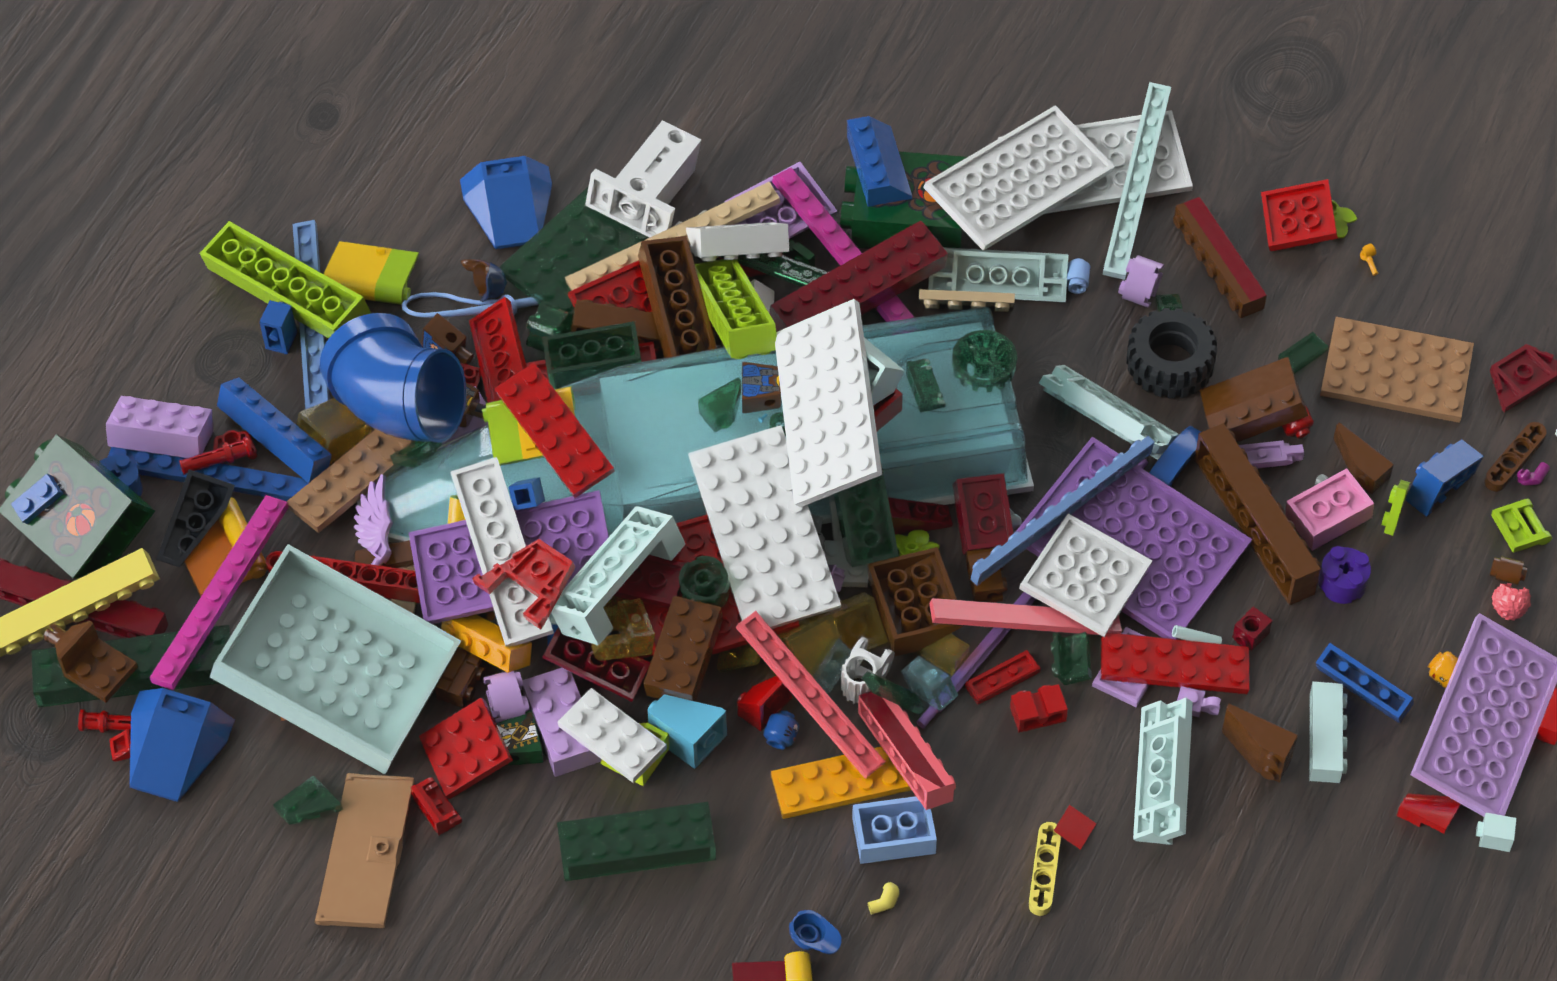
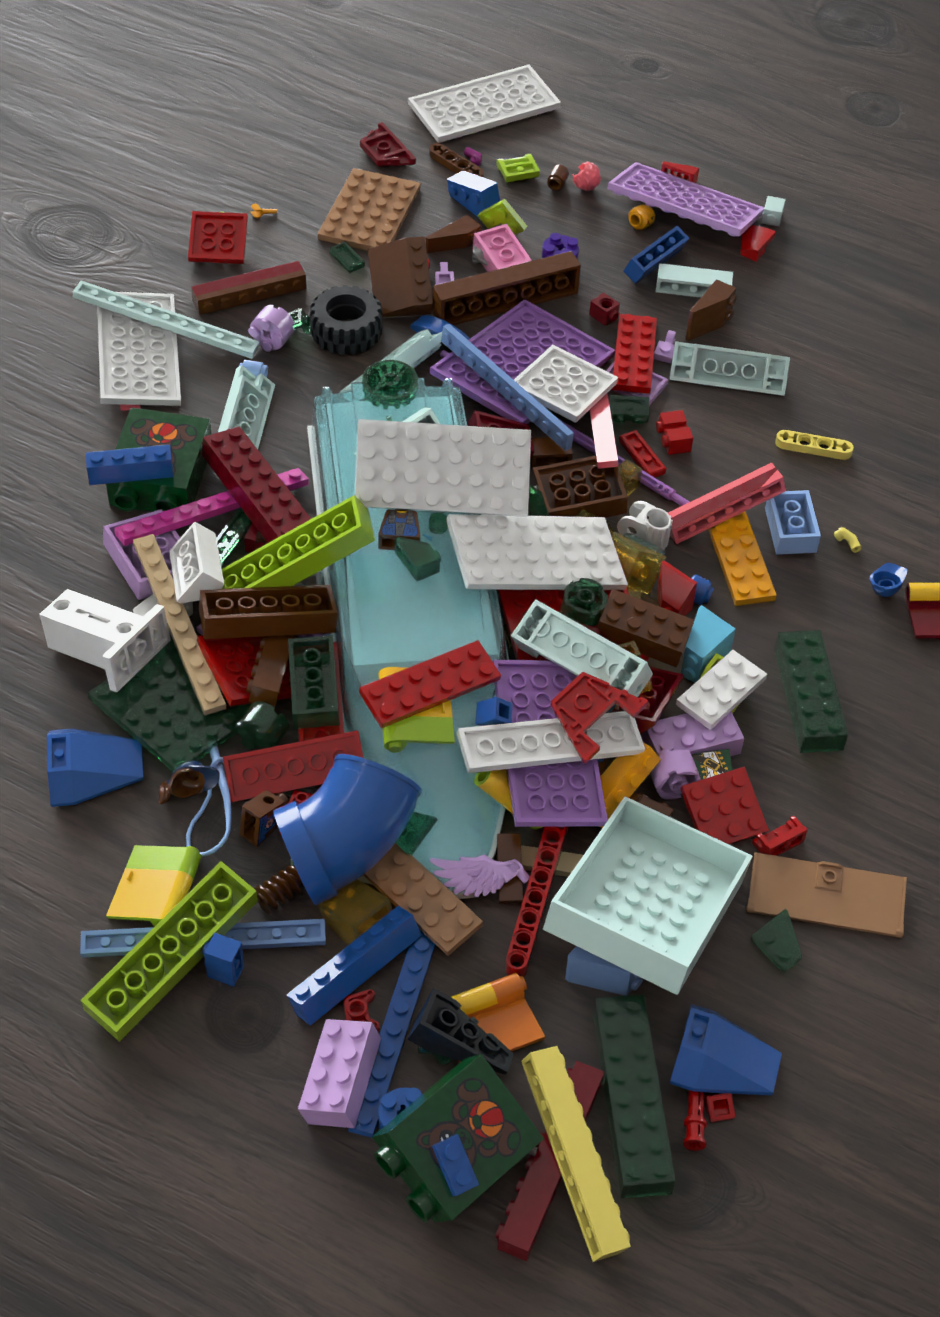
camera: 90 degrees left, 5 degrees down
reddish brown plate [44,621,138,703] -> none
dark pink plate [150,495,289,690] -> none
red pin [179,436,253,475] -> none
coral tile [736,611,885,779] -> none
clear green tile [862,671,925,715] -> none
clear light blue brick [901,656,958,711] -> none
tan plate [919,289,1015,312] -> none
white plate [923,105,1115,251] -> none
red sticker [1054,805,1097,850] -> none
light aqua piece [1172,625,1222,644] -> none

